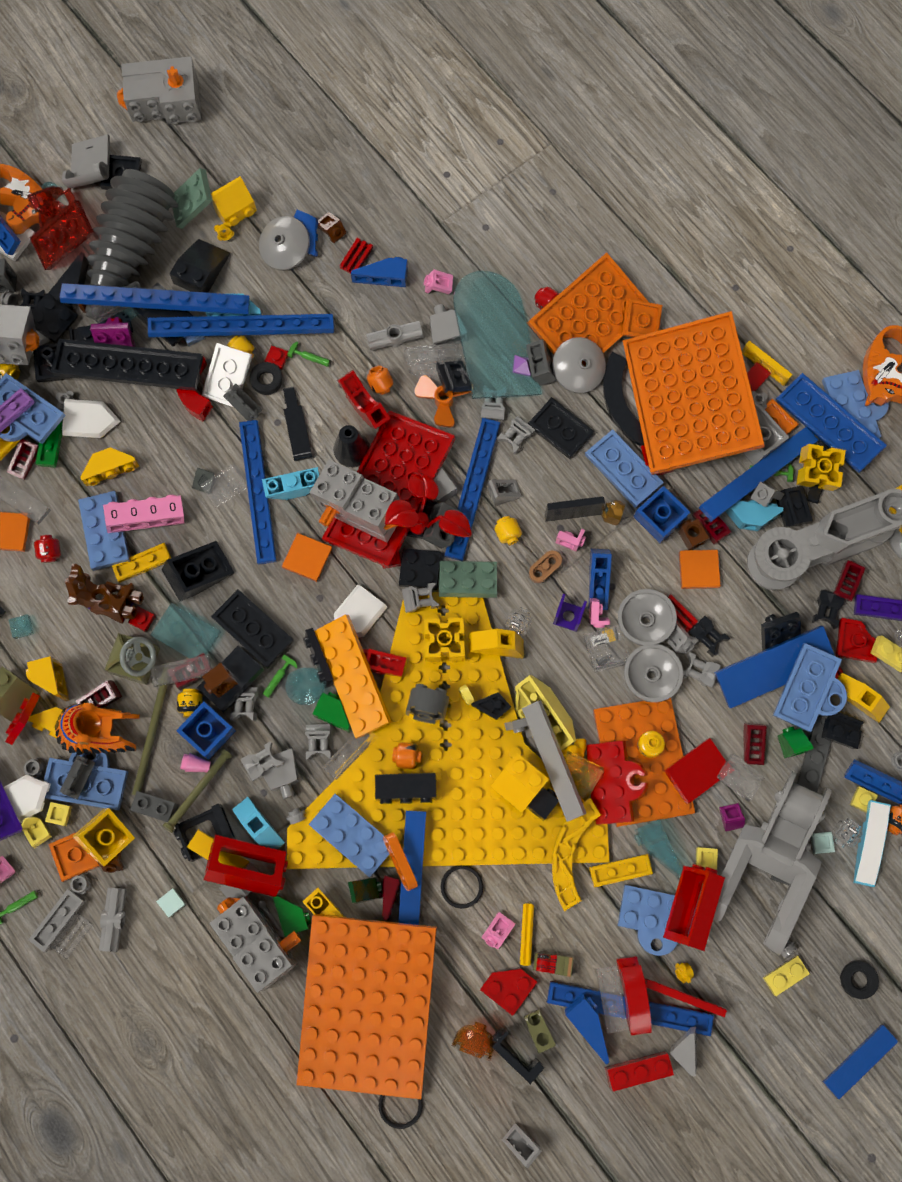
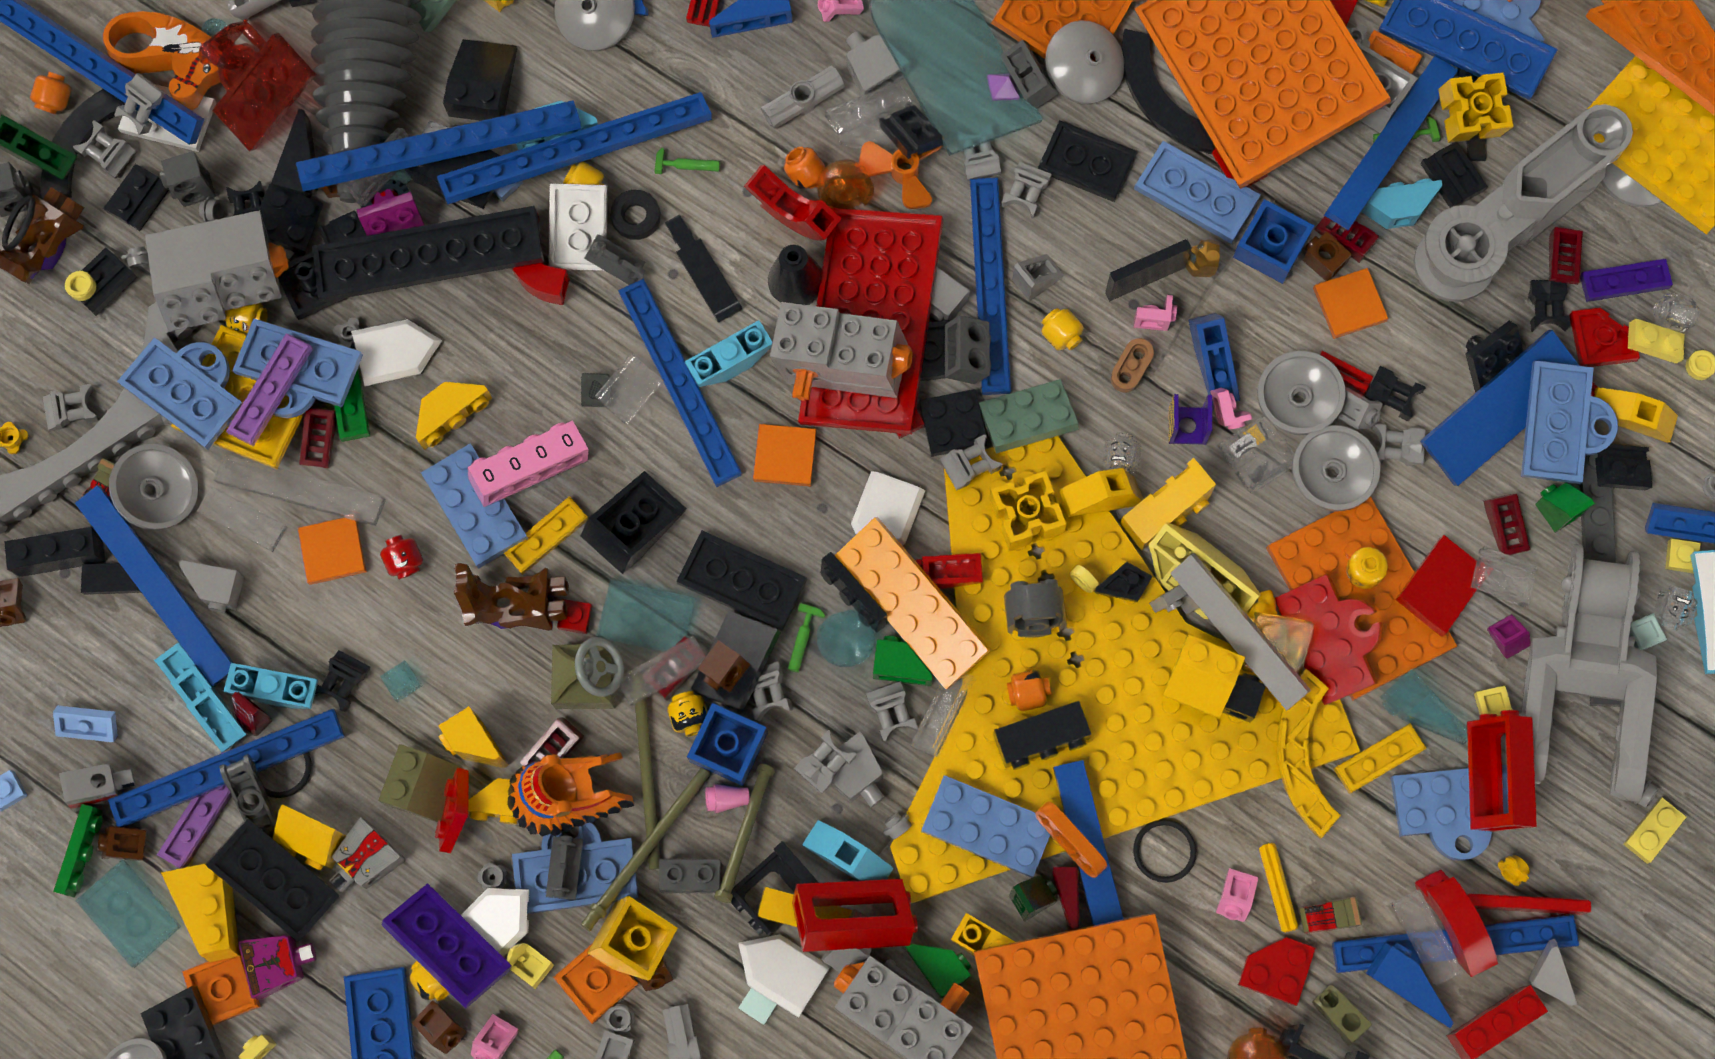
camera: 15 degrees left, 0 degrees up
light yellow plate [45,802,72,827] -> none
yellow plate [214,221,234,241] -> none
red plate [265,345,288,370] -> none
red plant [385,474,472,537] -> none
light grey bracket [751,482,784,507] -> none
none -> olive bar [580,768,710,932]
none -> white tile [738,934,831,1018]
none -> clear orange cylinder [817,159,874,210]
none -> yellow wedge [1120,458,1216,551]

